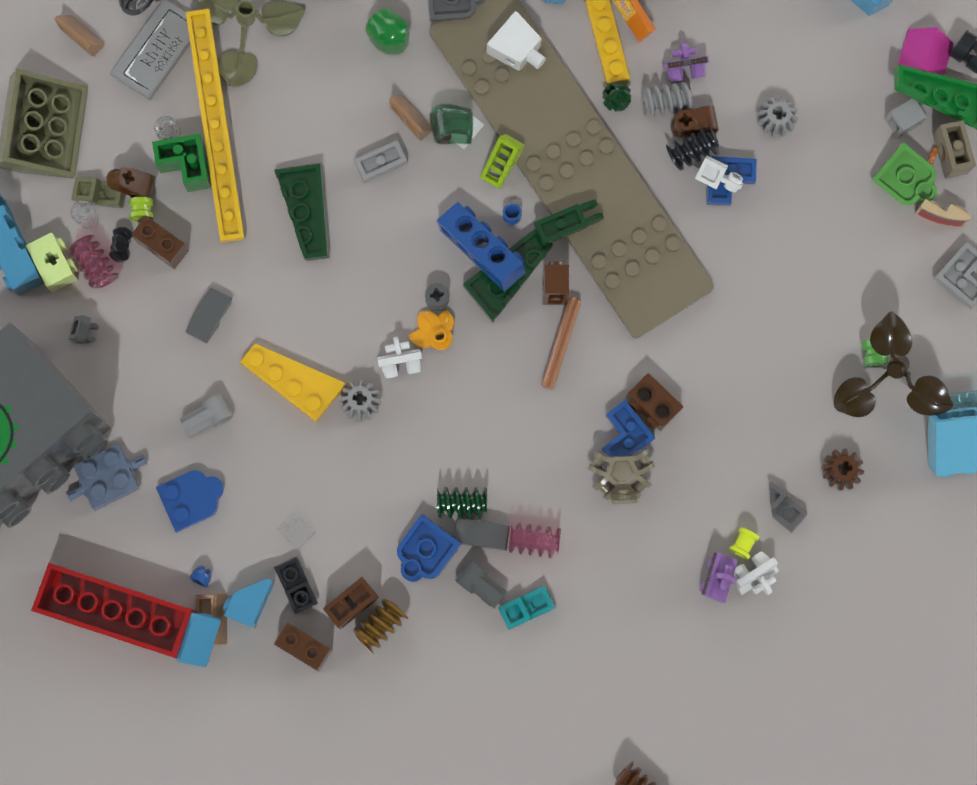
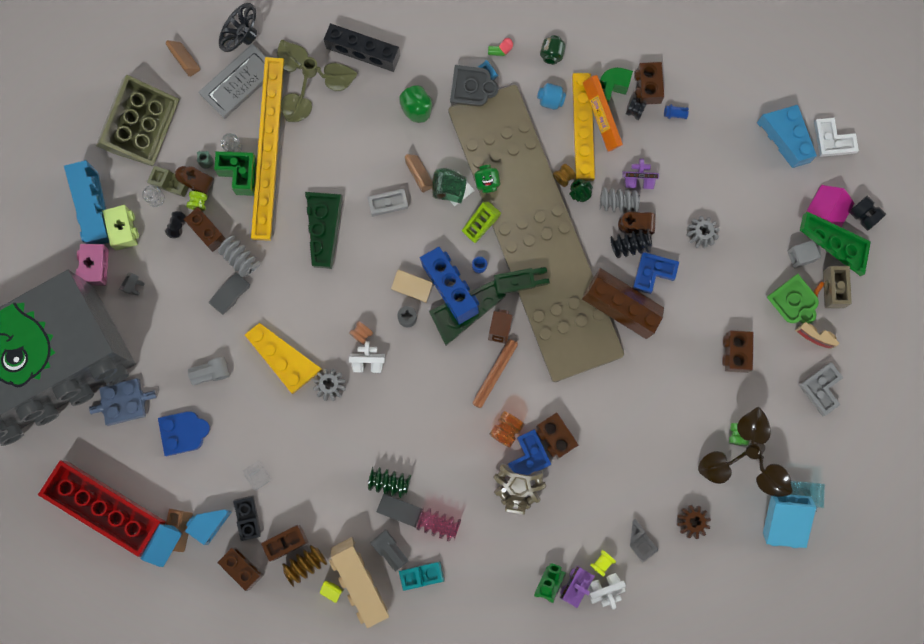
camera: 15 degrees right, 0 degrees up
clear pink piece [69,235,119,288] -> none
blue hinge [189,566,212,587] -> none
blue plate [397,514,462,582] -> none
light orange plate [409,310,455,351] -> none
white torso [487,11,546,71] -> none
white plate [695,156,743,192] -> none
none -> bright pink brick [75,244,109,286]
none -> sand green hose [197,151,214,169]
none -> light grey piece [218,235,261,277]
none -> neon yellow slope [320,580,344,603]
none -> tan wedge [329,537,389,629]
none -> nougat wheel [349,321,373,345]
none -> tan slope [391,270,433,303]
none -> green head [474,165,501,193]
none -> clear orange wheel [489,411,525,448]
none -> green hips [534,563,566,603]
none -> pearl gold wheel [553,163,576,187]
none -> reddish brown slope [582,268,664,339]
none -> reddish brown brick [722,330,754,373]

